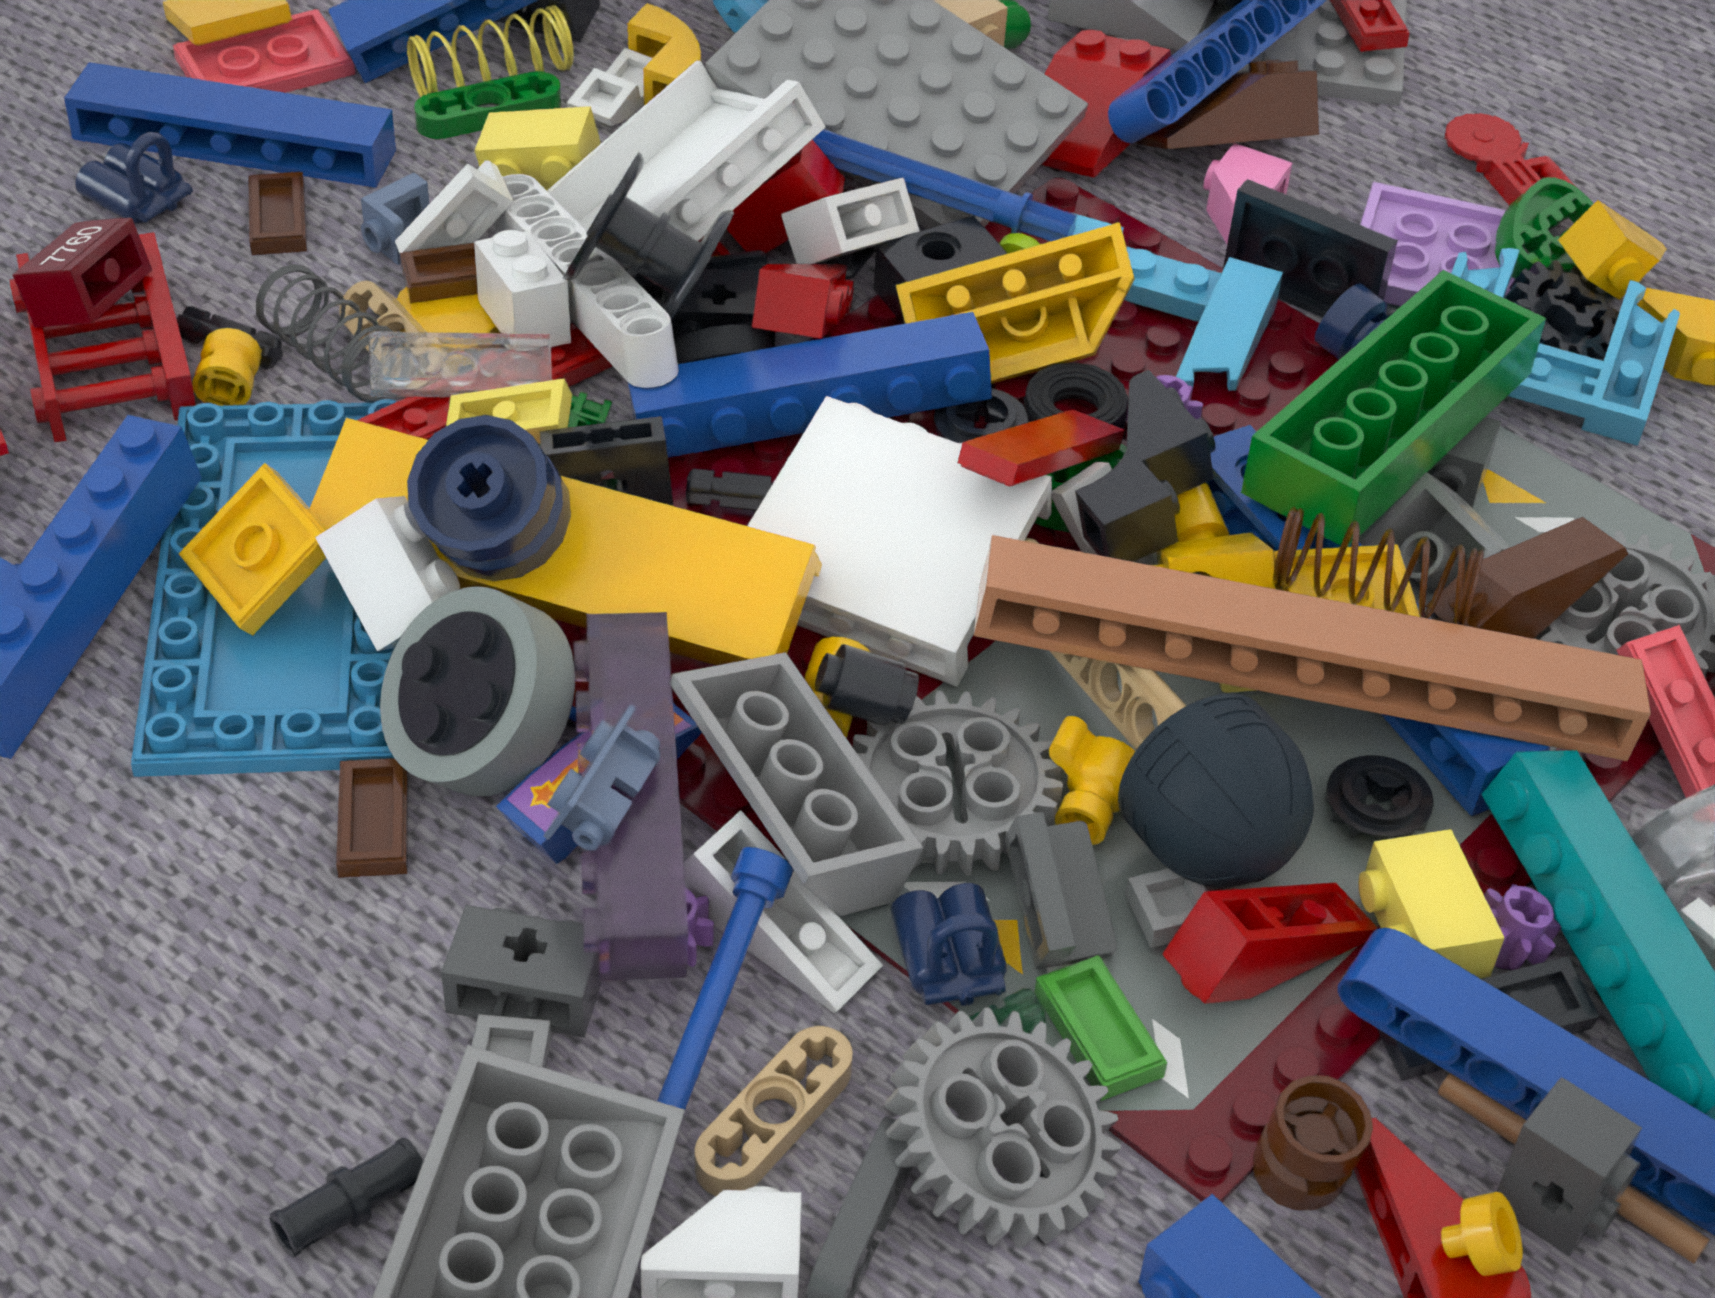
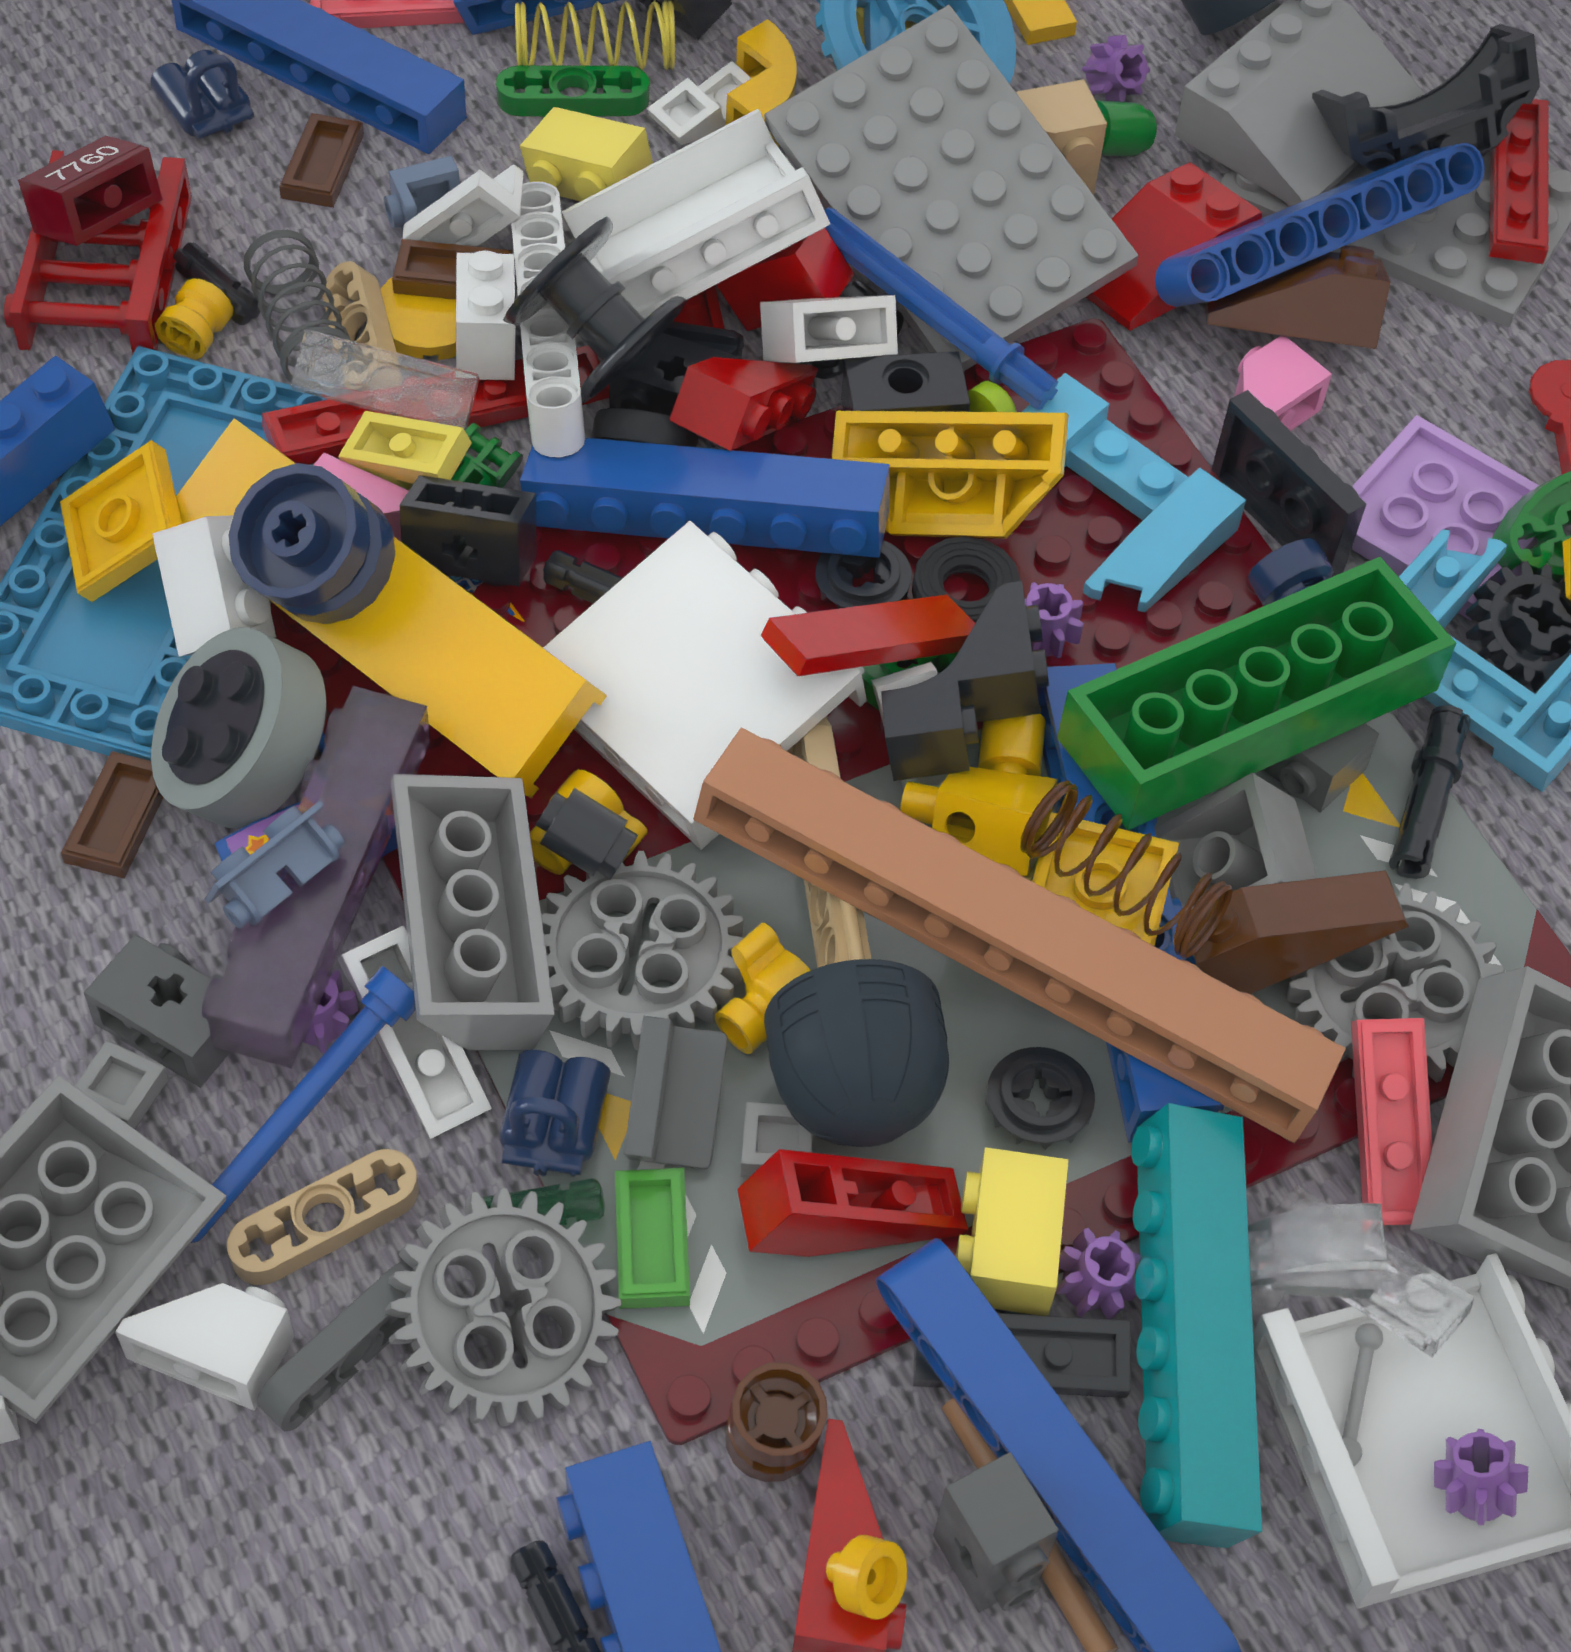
camera: 20 degrees right, 10 degrees up
none -> black pin [1389,705,1471,879]

